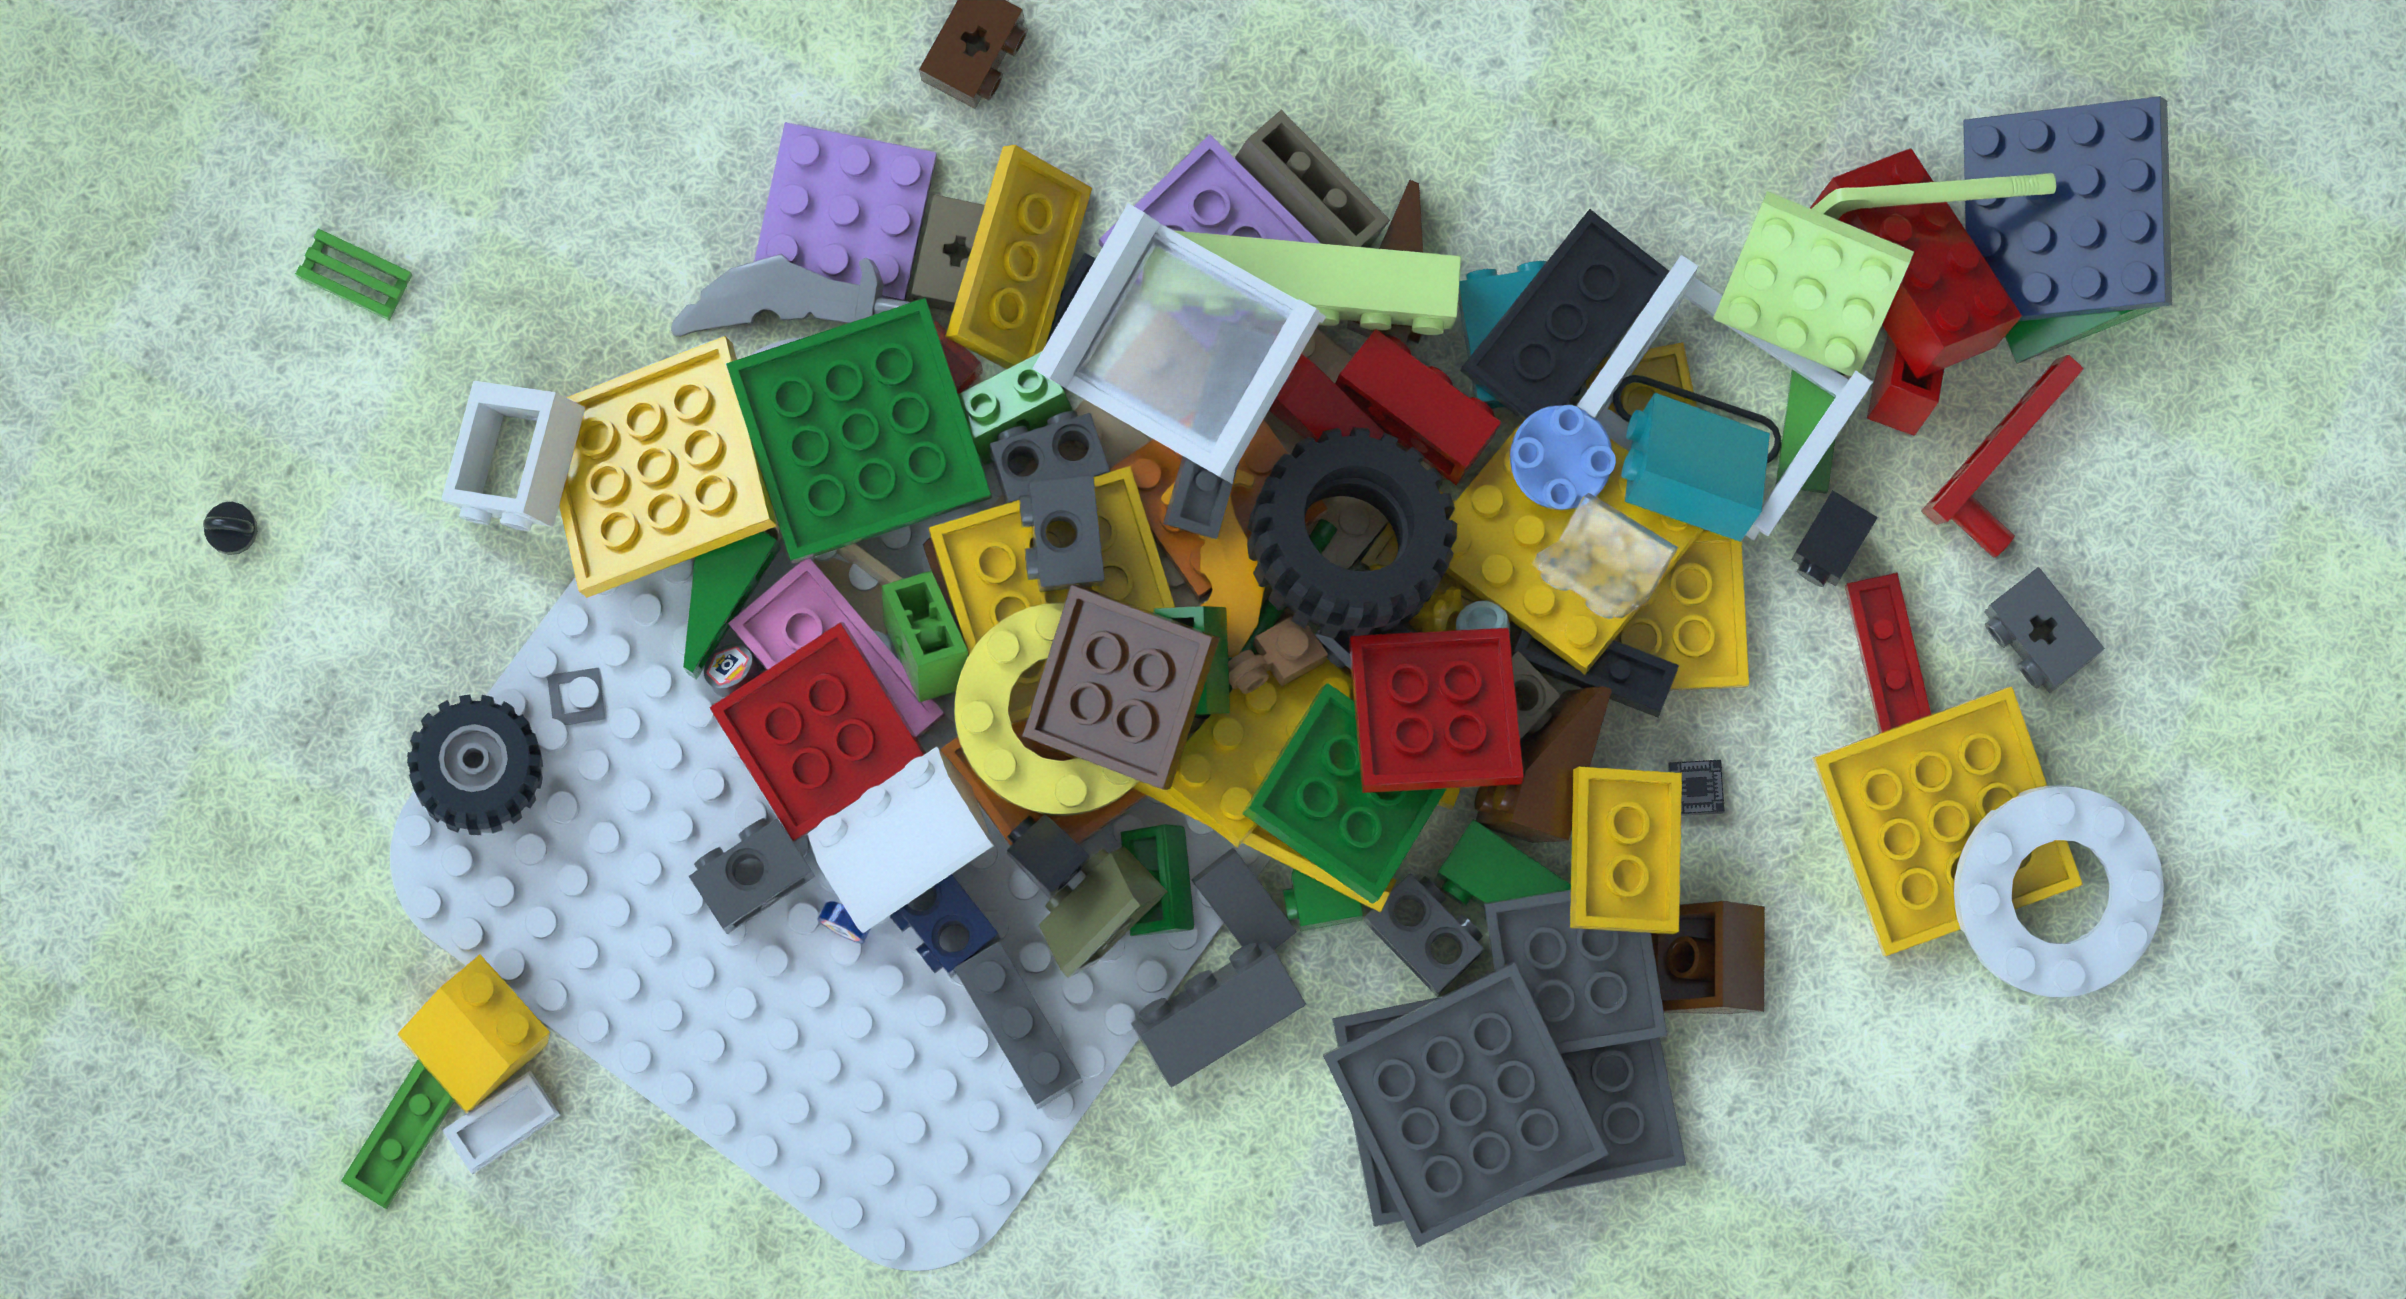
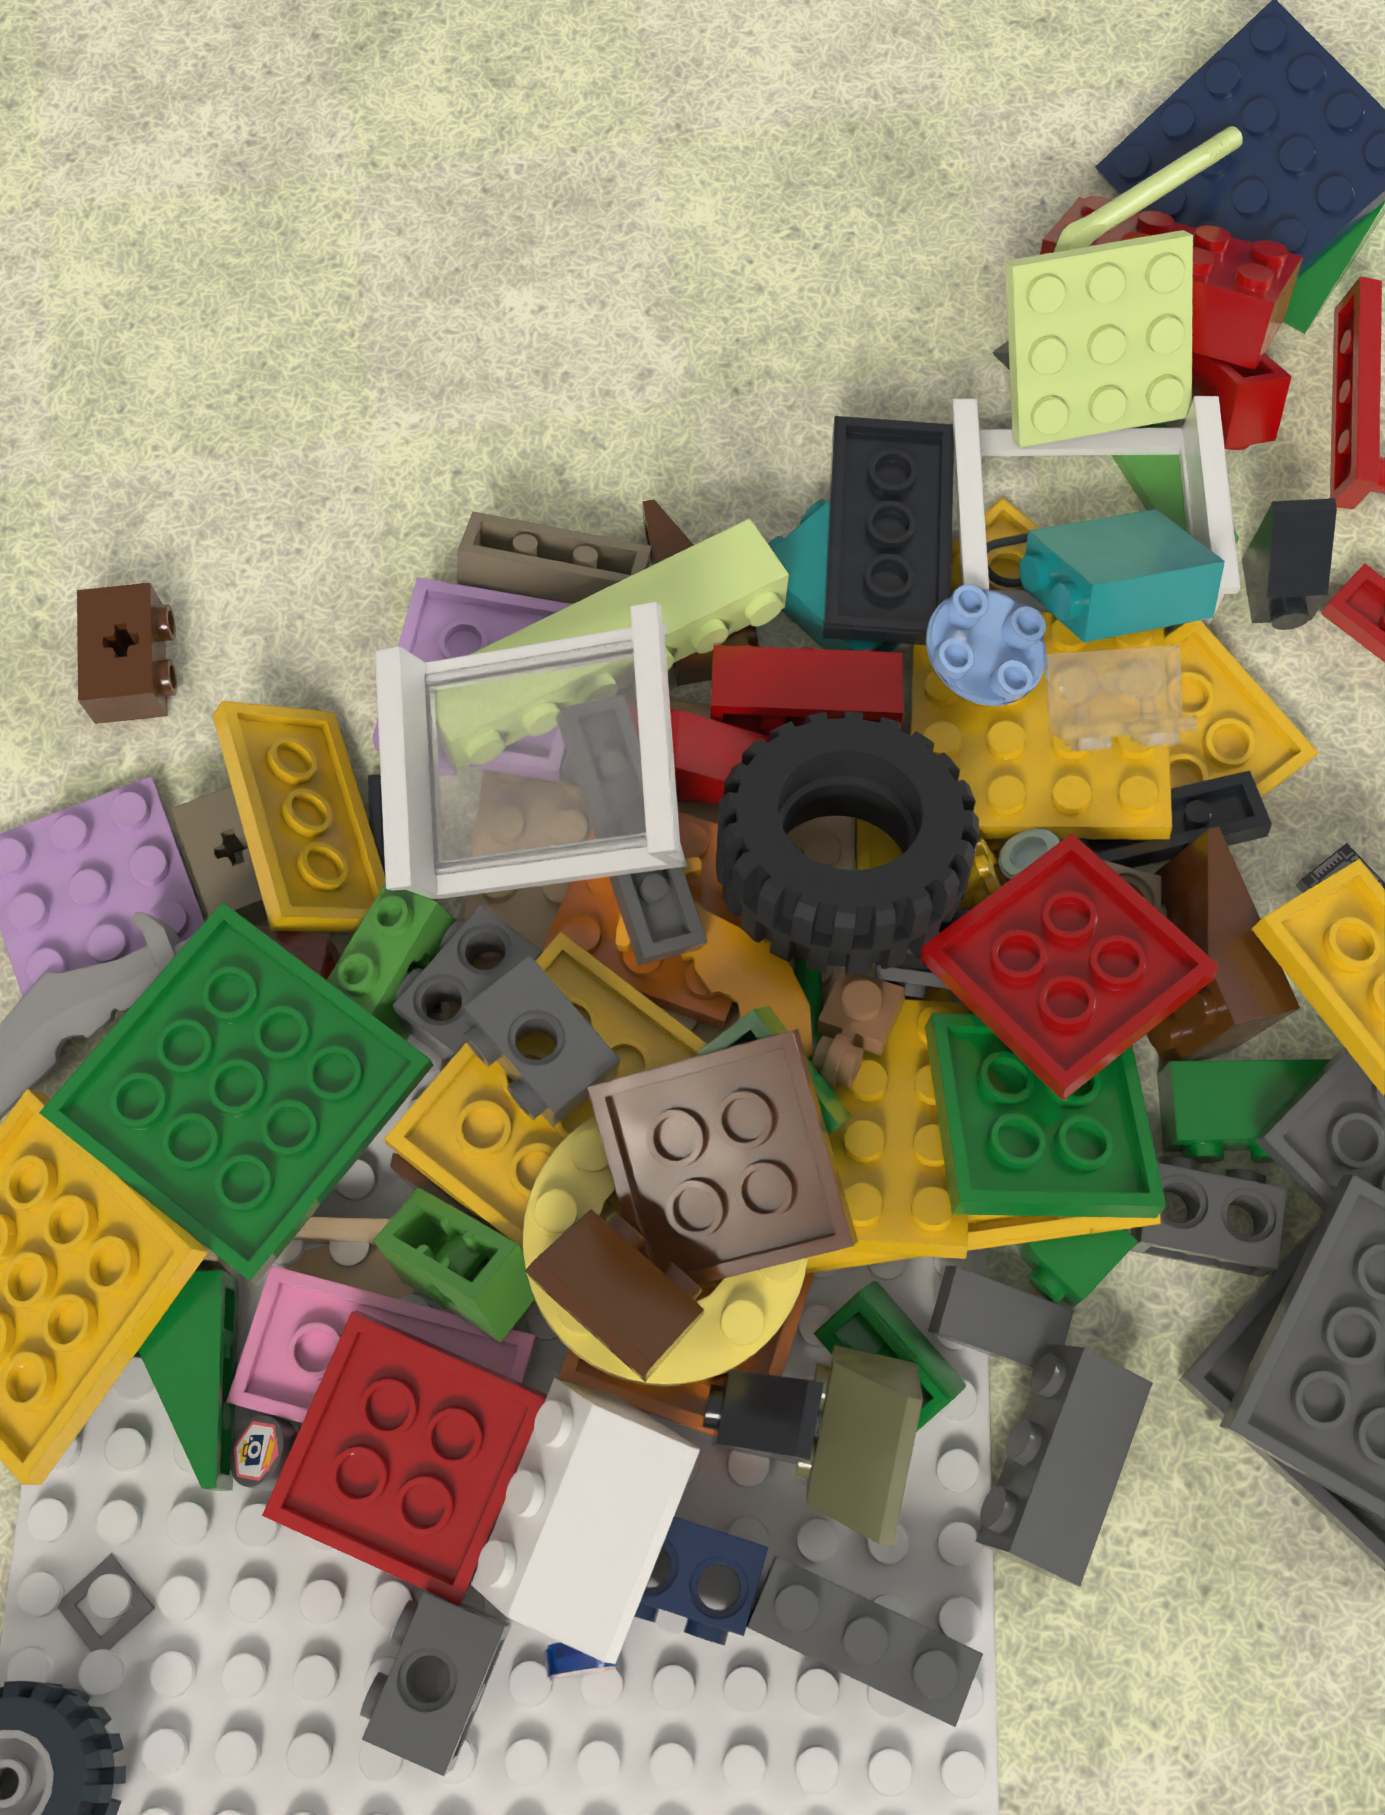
camera: 35 degrees left, 10 degrees down
none -> reddish brown slope [525,1209,704,1383]

